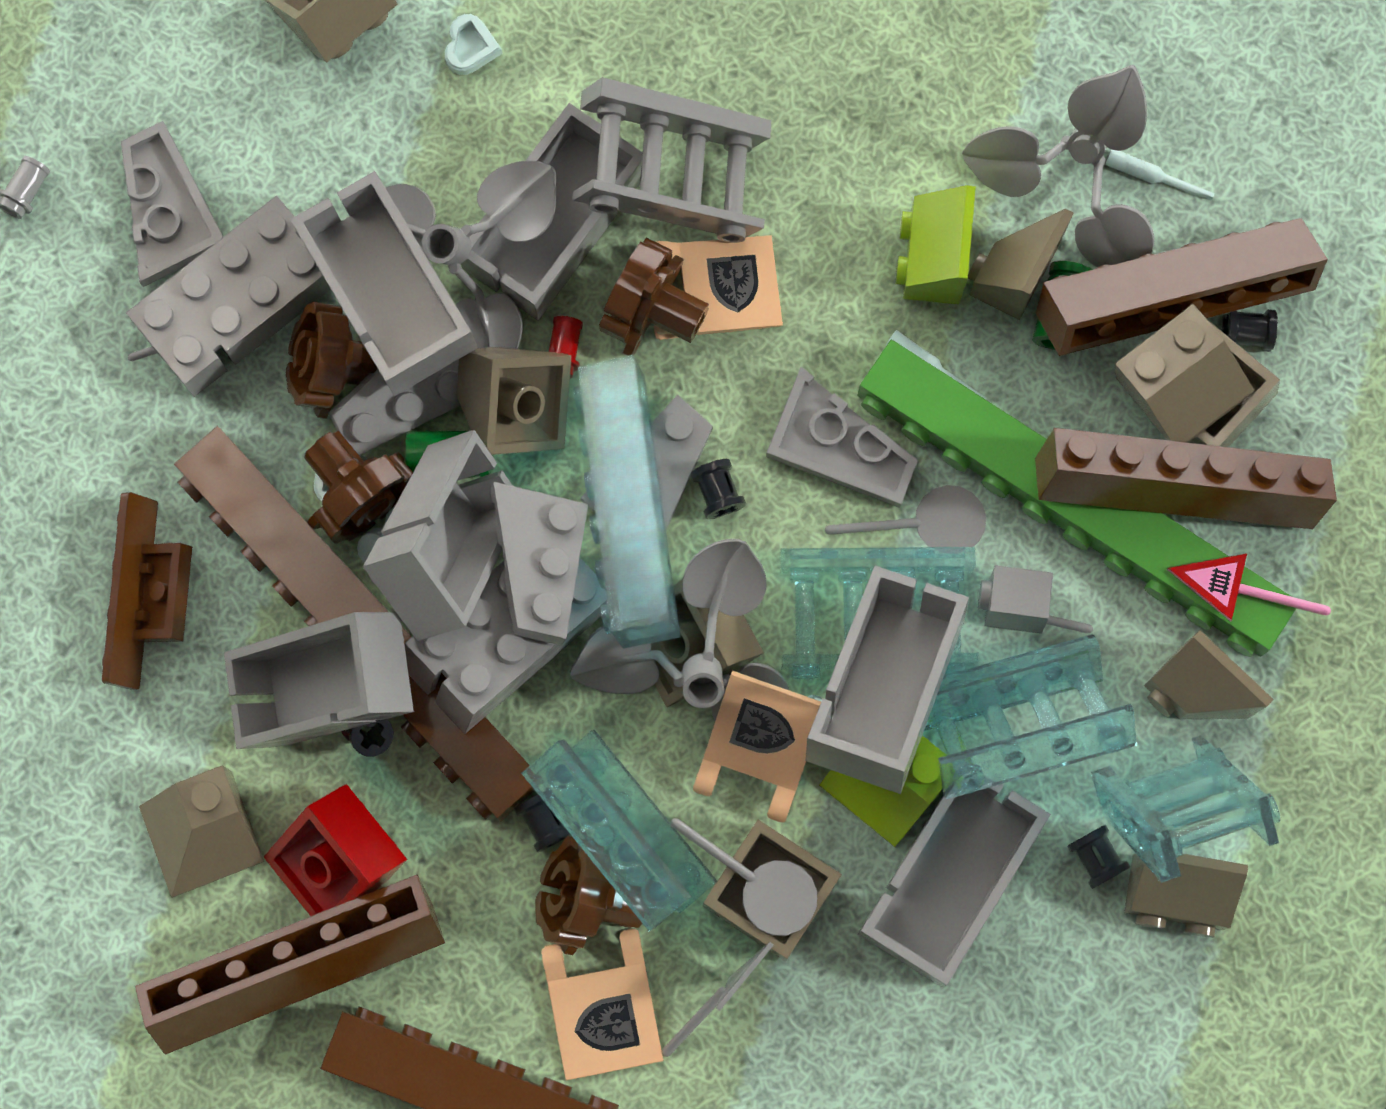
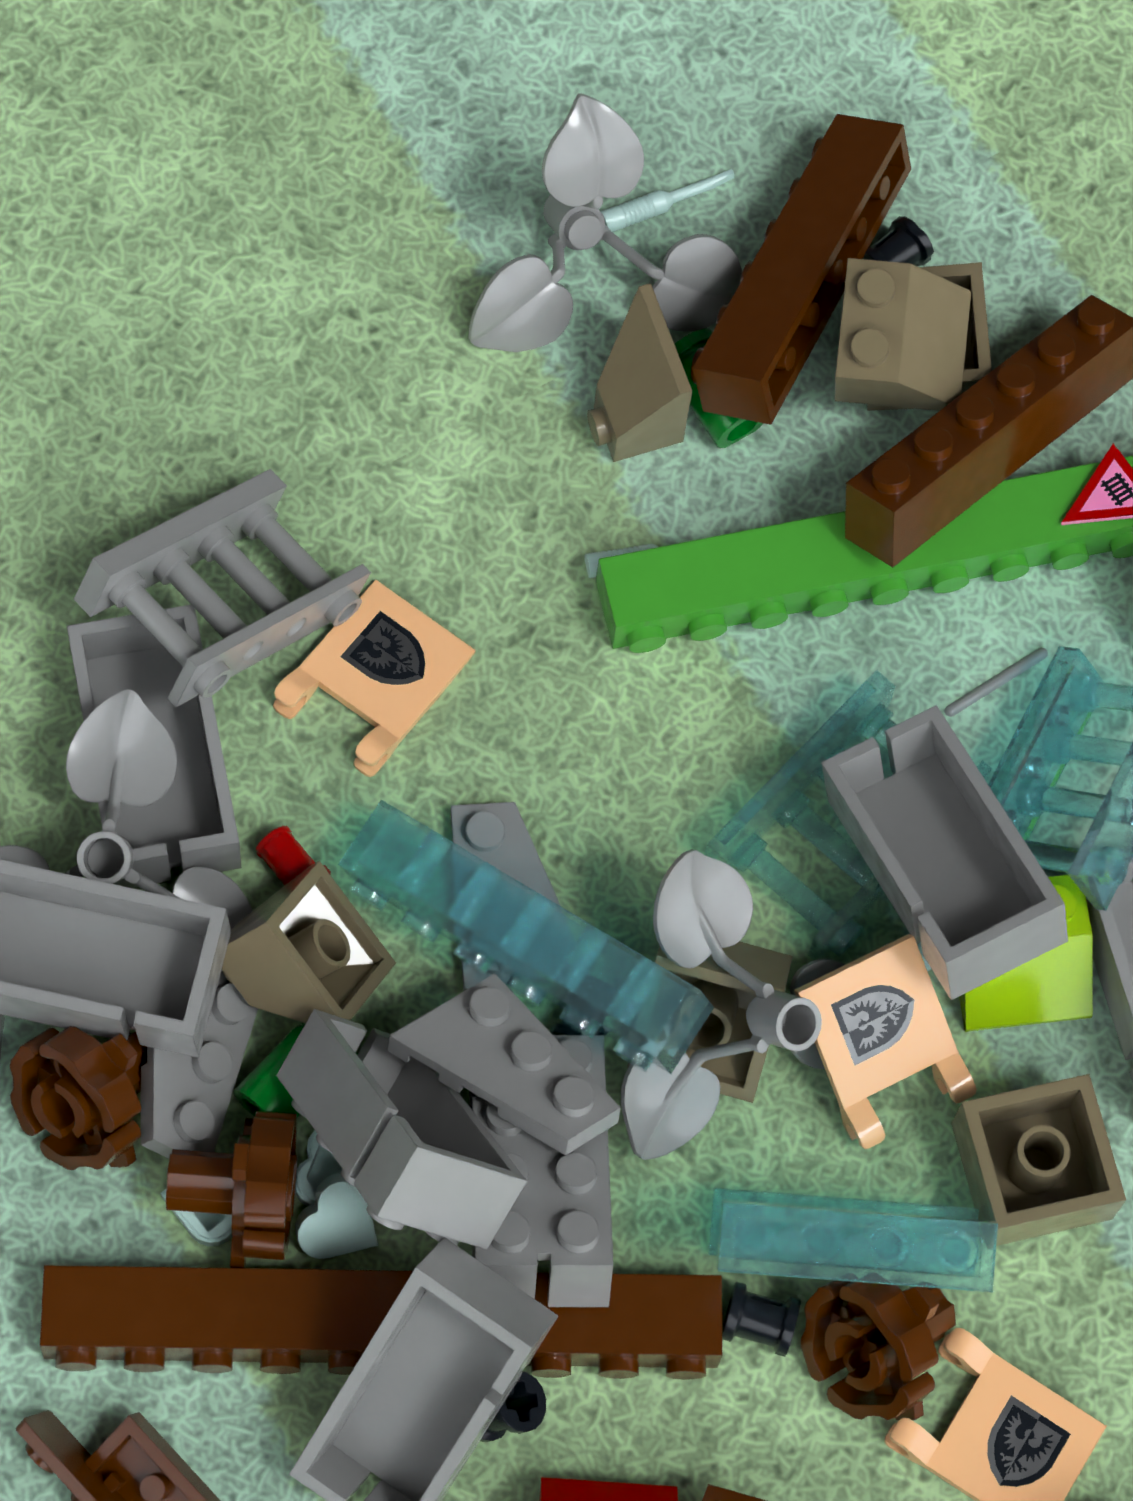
camera: 55 degrees left, 10 degrees down
reddish brown piece [599,237,709,357] -> none
light grey piece [662,942,774,1057] -> none
light grey piece [671,818,817,936] -> none
black bush [691,459,746,519] -> none
light grey wing [766,367,918,508] -> none
light grey piece [825,485,986,555] -> none
lime slope [895,185,976,305] -> none
light grey brick [978,565,1053,634] -> none

